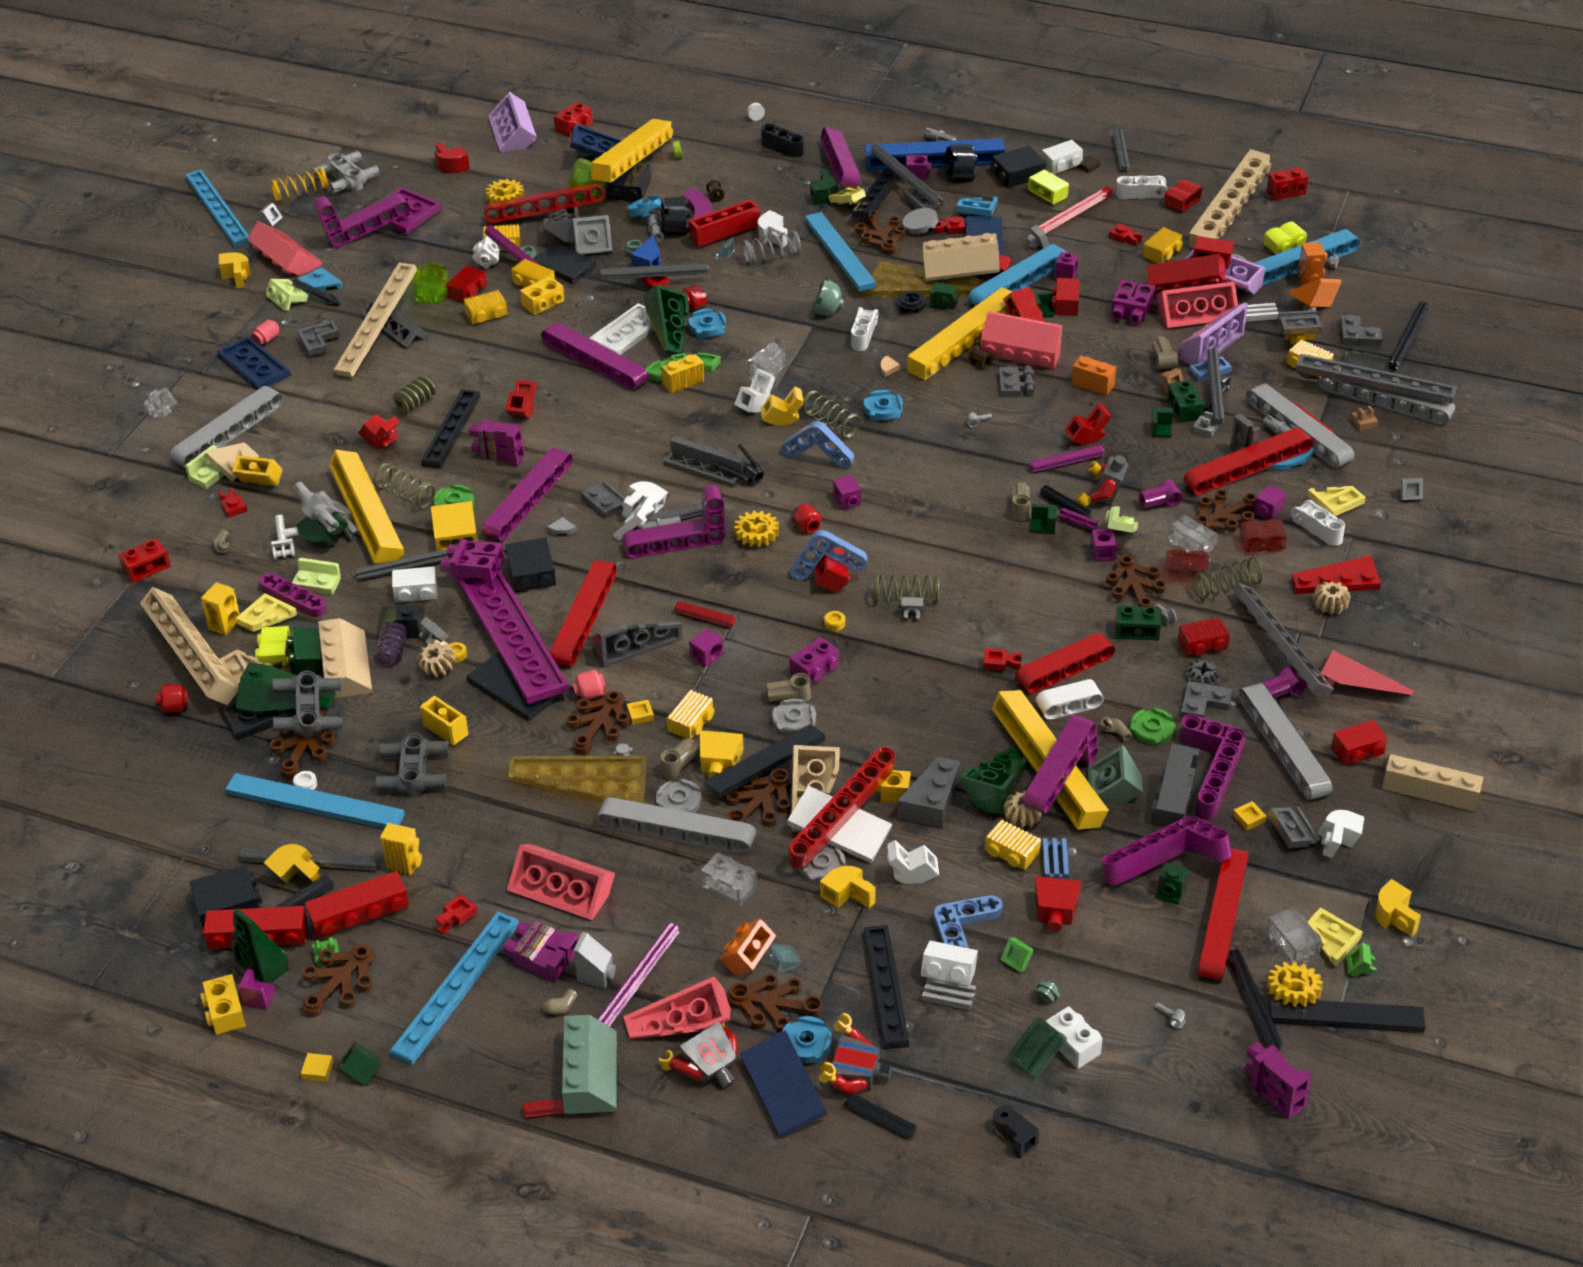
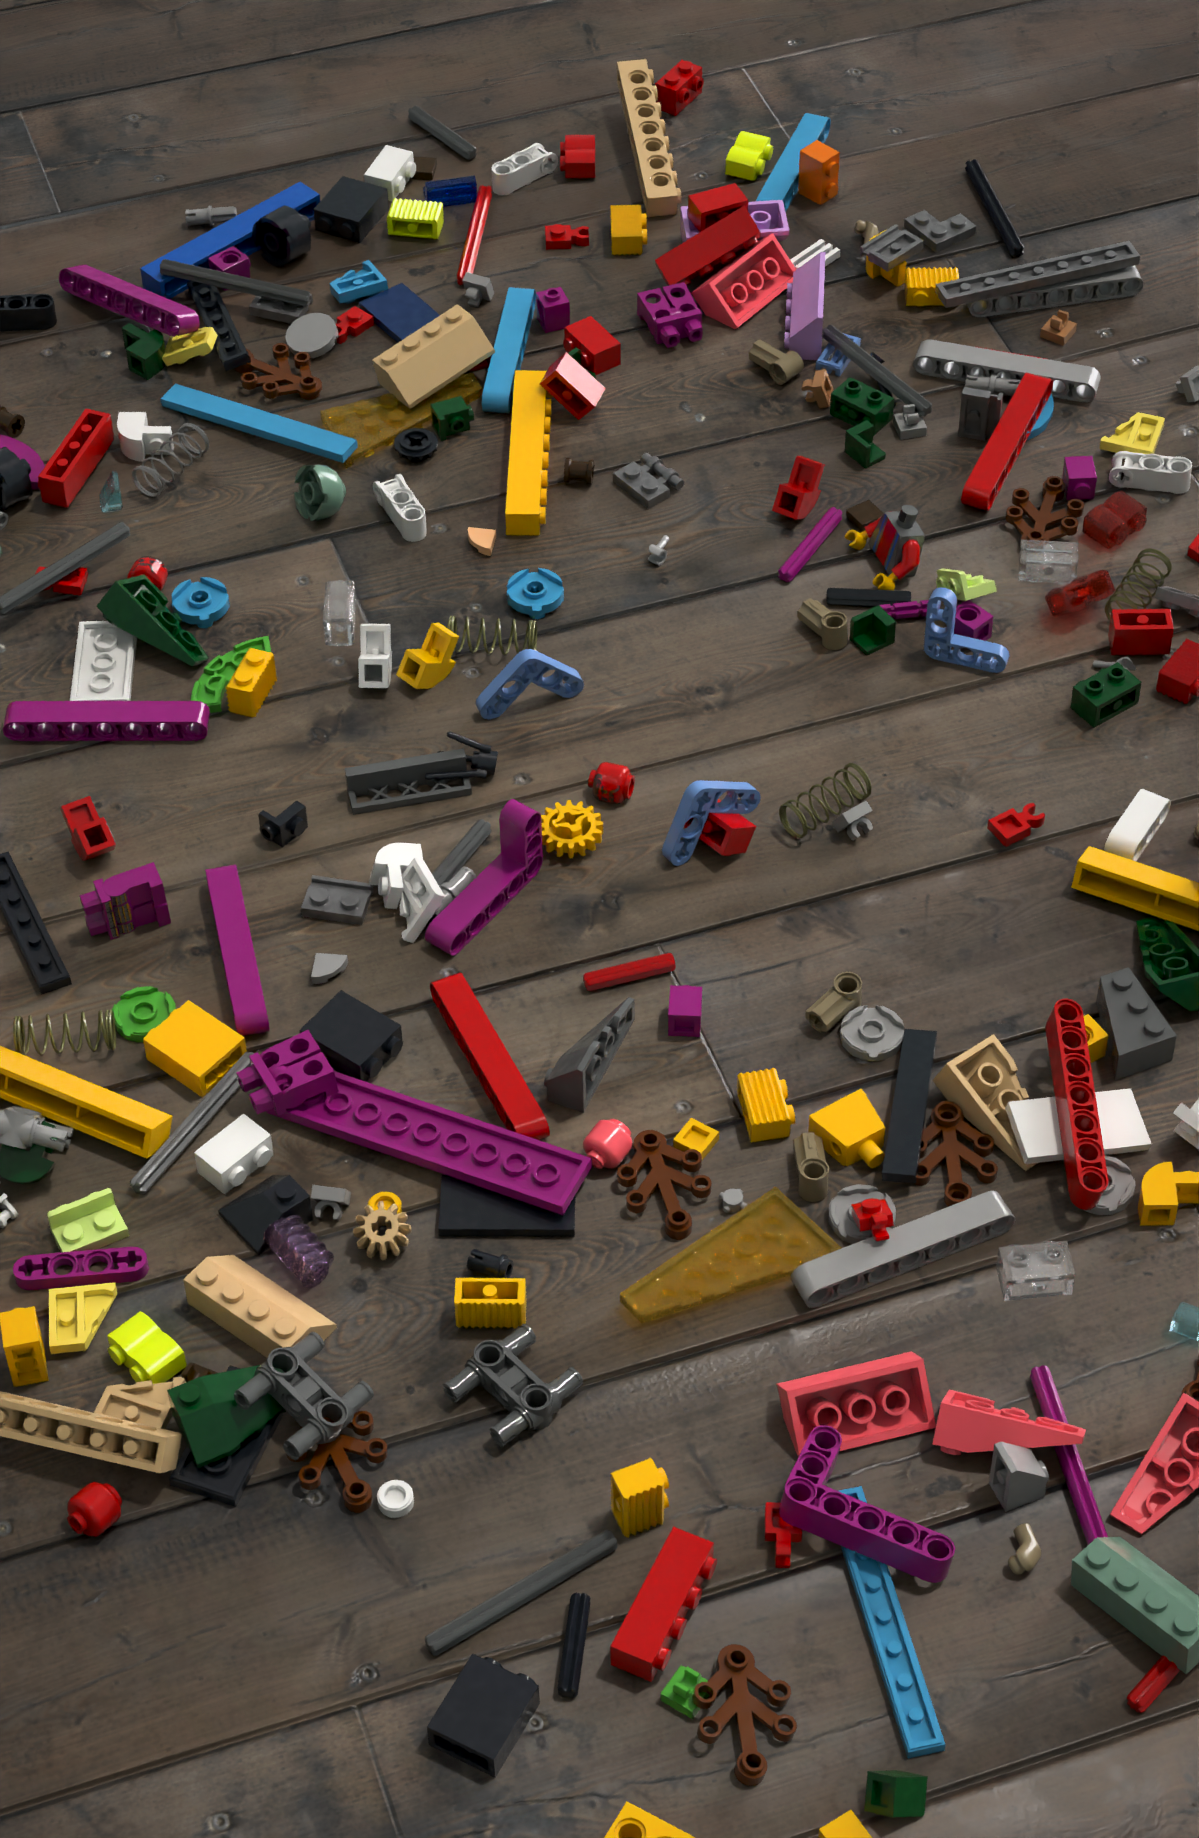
camera: 40 degrees left, 5 degrees up
red brick [203,906,308,949] -> none
dark azure tile [225,773,405,829] -> none
dark green wedge [231,908,289,984] -> none
magenta panel [239,969,276,1010] -> none
yellow brick [264,844,322,883] -> none
dark green brick [286,627,322,674] -> none
magenta hips [503,919,578,983] -> none
blue slope [631,236,661,267] -> none
orange brick [719,919,776,976] -> none
magenta brick [789,637,839,685] -> none
yellow tile [824,611,845,631] -> none
magenta brick [833,475,861,510] -> none
coral slope [981,311,1062,369] -> none
red beam [1015,633,1116,694] -> none
orange brick [1071,356,1116,396] -> none
reddish brown plant [1106,555,1166,607] -> none
magenta piece [1138,480,1183,509] -> none
orange slope [1289,279,1341,307] -> none
none -> black bracket [258,801,308,848]
none -> clear blue panel [423,176,477,207]
none -> black pin [467,1249,513,1278]
none -> magenta beam [779,1425,955,1583]
none -> red plate [851,1198,893,1241]
none -> medium blue beam [924,587,1010,673]
none -> coral wedge [932,1389,1086,1455]
none -> red brick [1108,609,1174,655]

